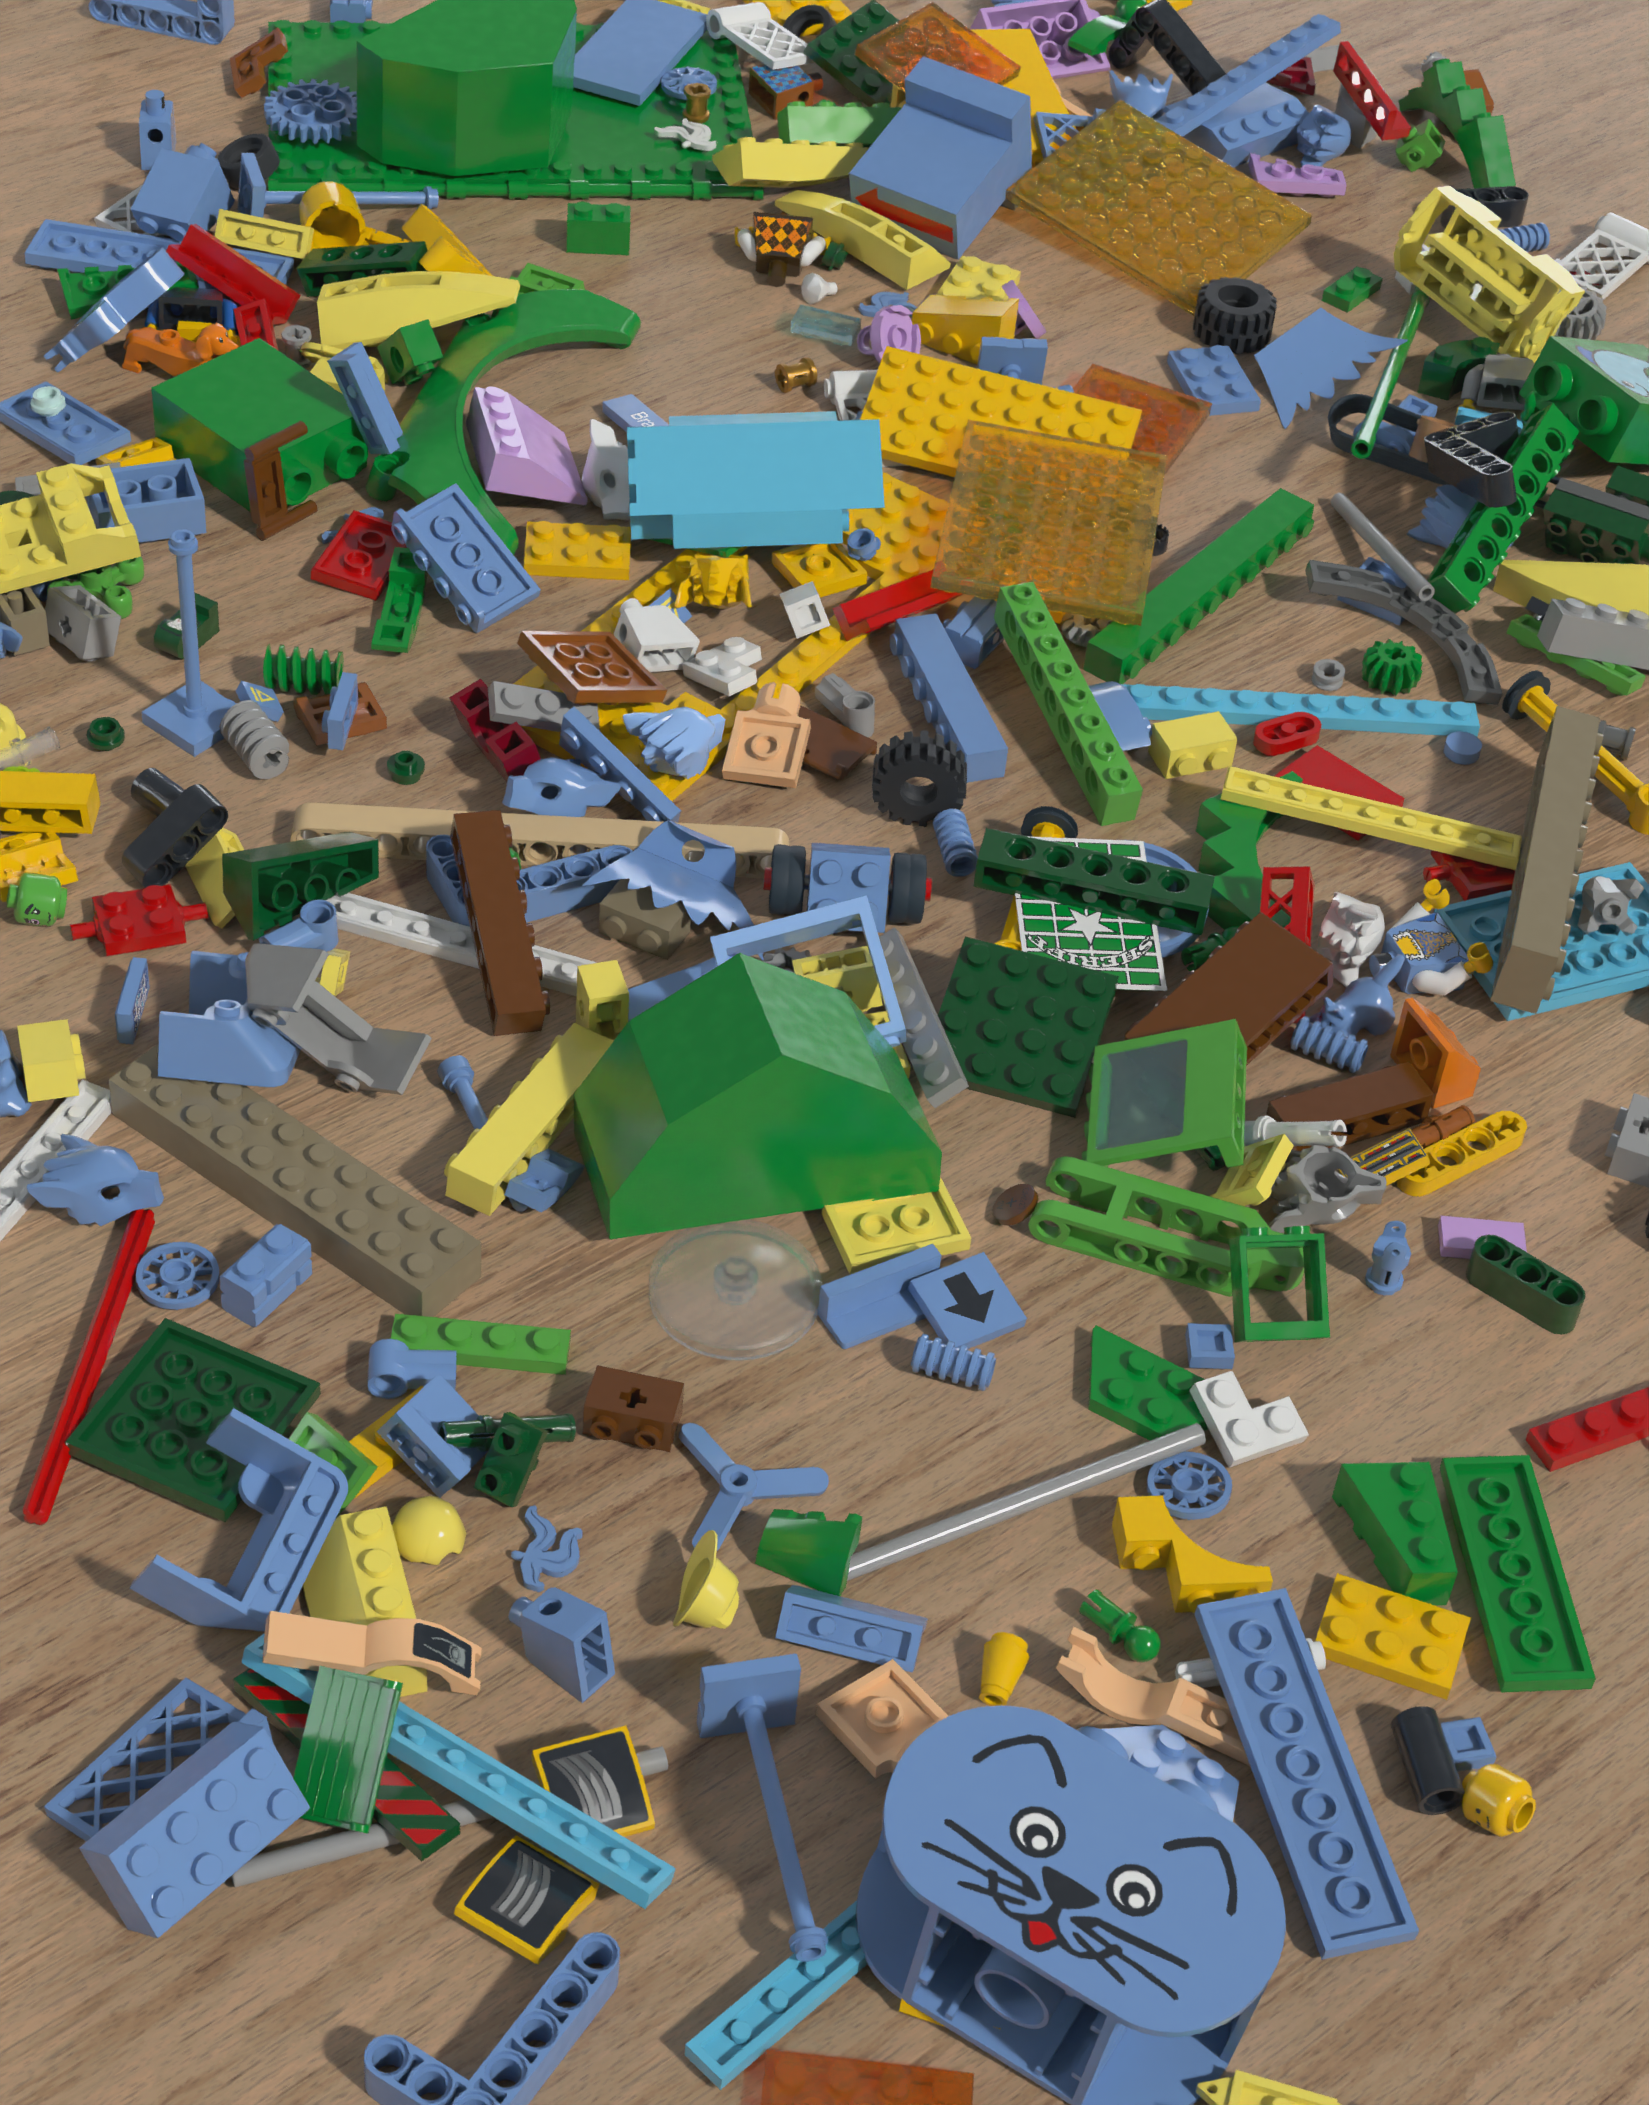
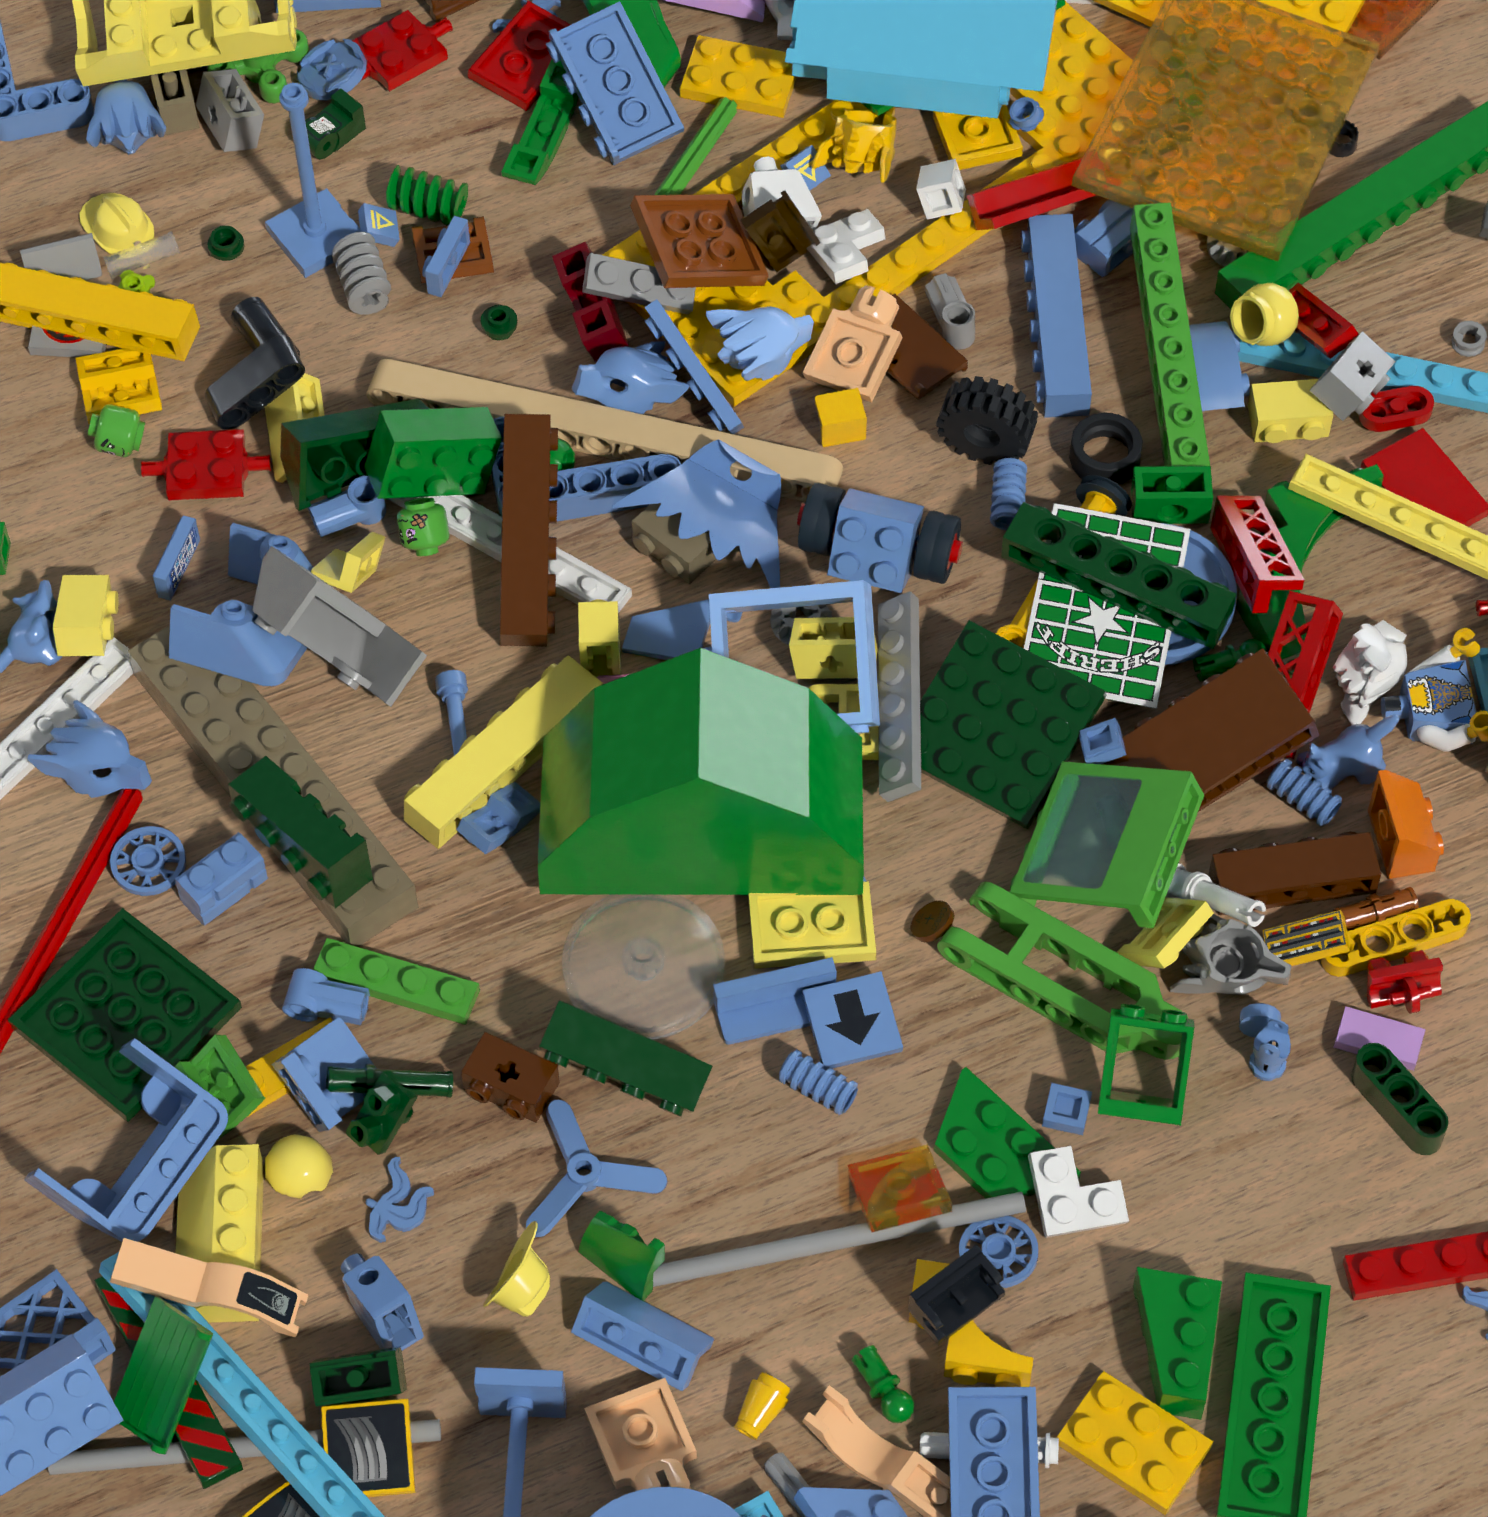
camera: 20 degrees right, 15 degrees up
none -> dark green wedge [228,756,373,909]
none -> medium blue tile [297,39,367,100]
none -> dark green brick [309,1346,407,1406]
none -> red plate [352,10,453,92]
none -> green brick [364,407,502,499]
none -> bright green head [397,497,450,556]
none -> dark green wedge [537,1000,713,1117]
none -> bright green axle [655,97,737,195]
none -> dark brown plate [741,190,821,272]
none -> yellow panel [815,388,867,447]
none -> clear yellow tile [847,1144,952,1233]
none -> black hinge [908,1244,1005,1346]
none -> black tyre [1069,412,1143,485]
none -> medium blue tile [1079,718,1126,764]
none -> green brick [1131,466,1213,524]
none -> red fence [1210,496,1304,613]
none -> light yellow piece [1230,283,1299,346]
none -> medium blue tile [1239,1003,1281,1038]
none -> red plate [1289,283,1359,359]
none -> light grey brick [1309,331,1396,421]
none -> red hips [1367,950,1443,1014]

